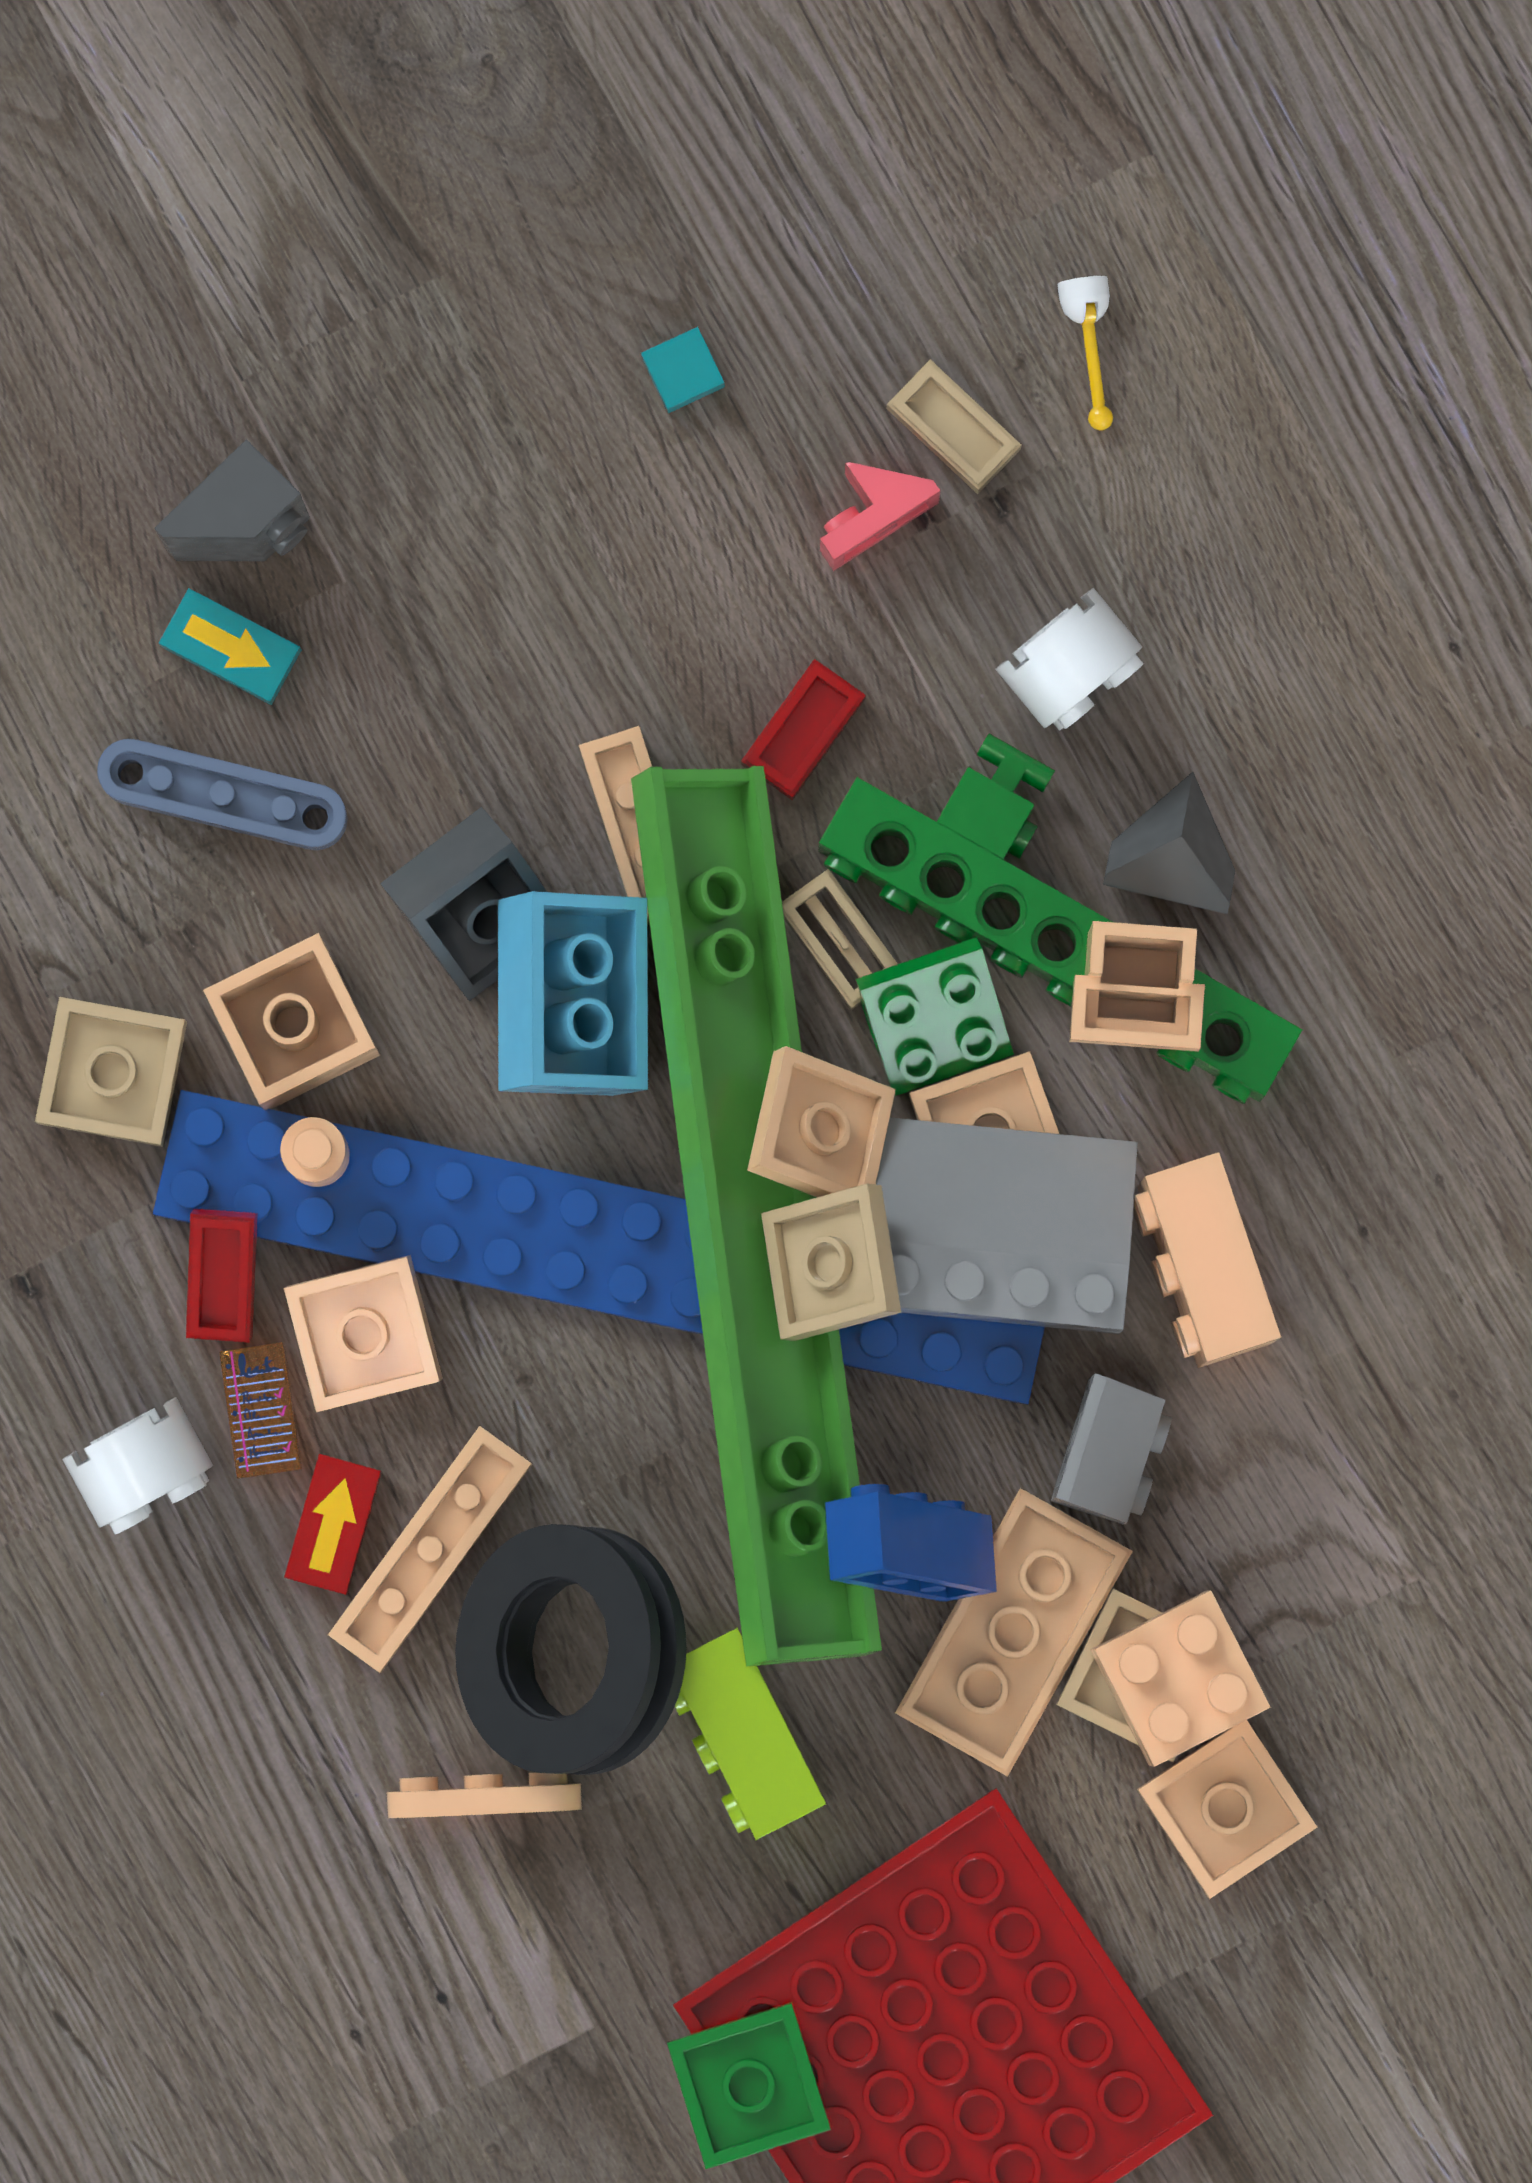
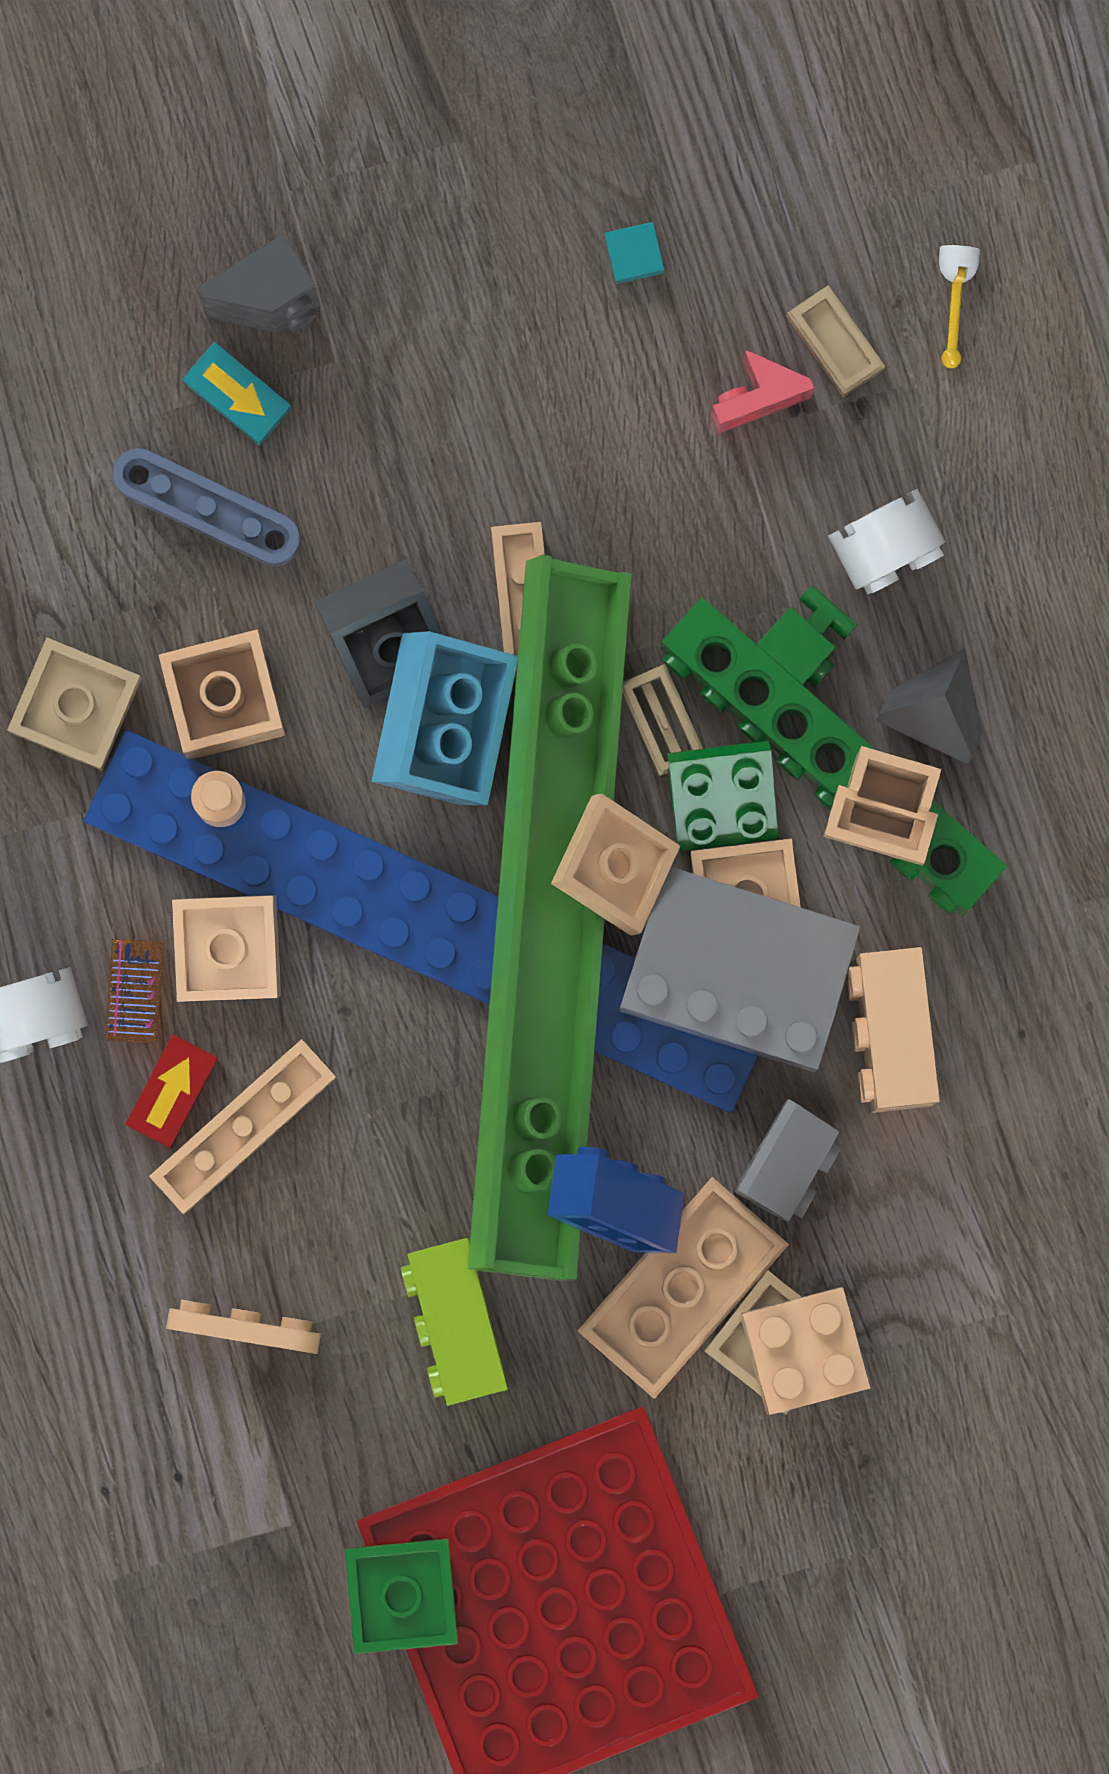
camera: 10 degrees right, 0 degrees up
red tile [186,1209,258,1343] -> none
black tyre [455,1524,687,1775] -> none
red tile [741,659,866,800] -> none
tan plate [761,1183,901,1341] -> none
light nougat plate [1137,1720,1317,1899] -> none

